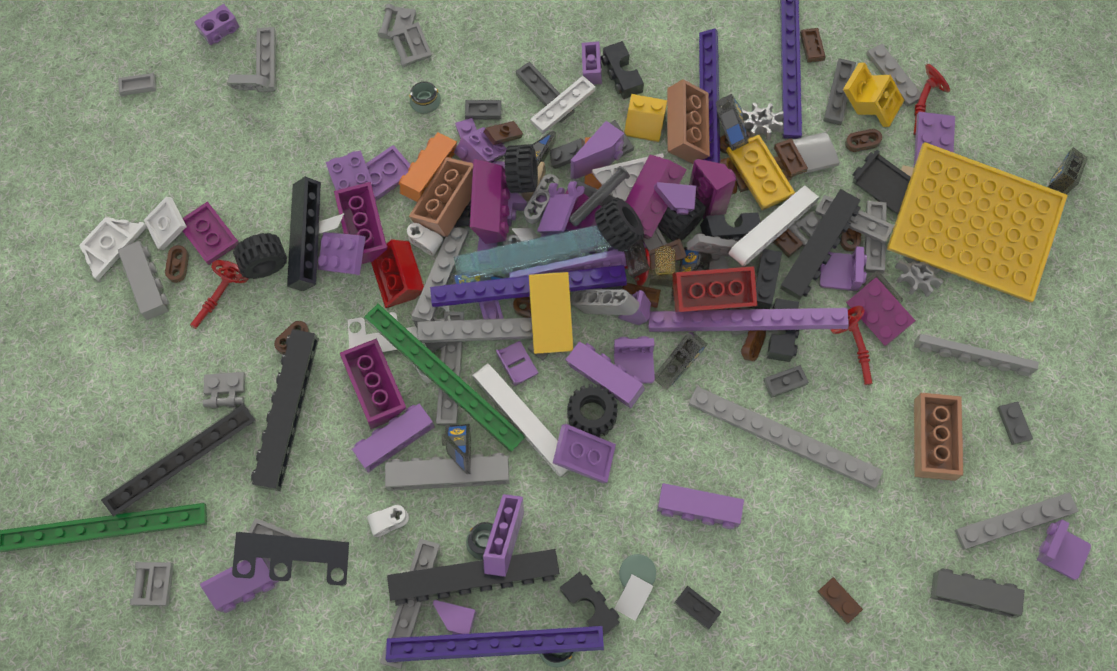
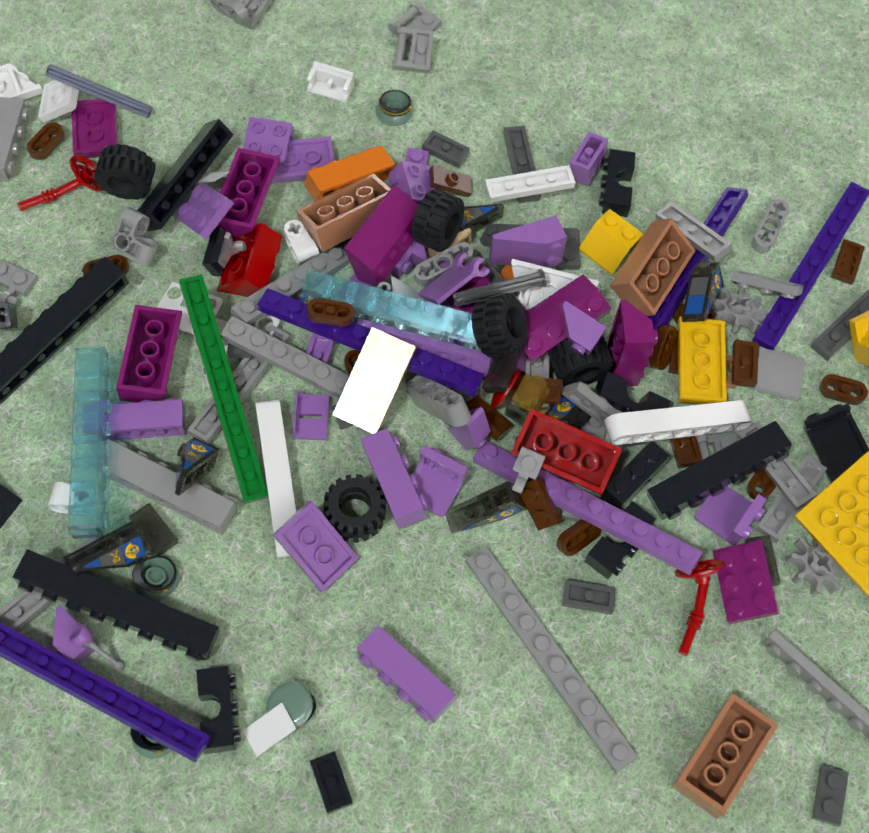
camera: 25 degrees right, 5 degrees down
medium lavender brick [483,494,524,577] -> none
none -> axle [46,64,152,118]
none -> clear smoke slope [63,521,151,572]
none -> clear light blue brick [68,347,113,539]
none -> hinge [68,624,124,671]
none -> light grey piece [112,207,159,266]
none -> clear smoke plate [129,503,179,555]
none -> piece [202,226,247,277]
none -> reddish brown plate [306,298,355,327]
none -> white hinge [307,61,354,103]
none -> light grey plate [512,446,546,493]
none -> reddish brown plate [519,476,562,531]
none -> light grey plate [655,201,732,263]
none -> light grey plate [731,270,804,299]
none -> light grey beam [751,199,789,253]

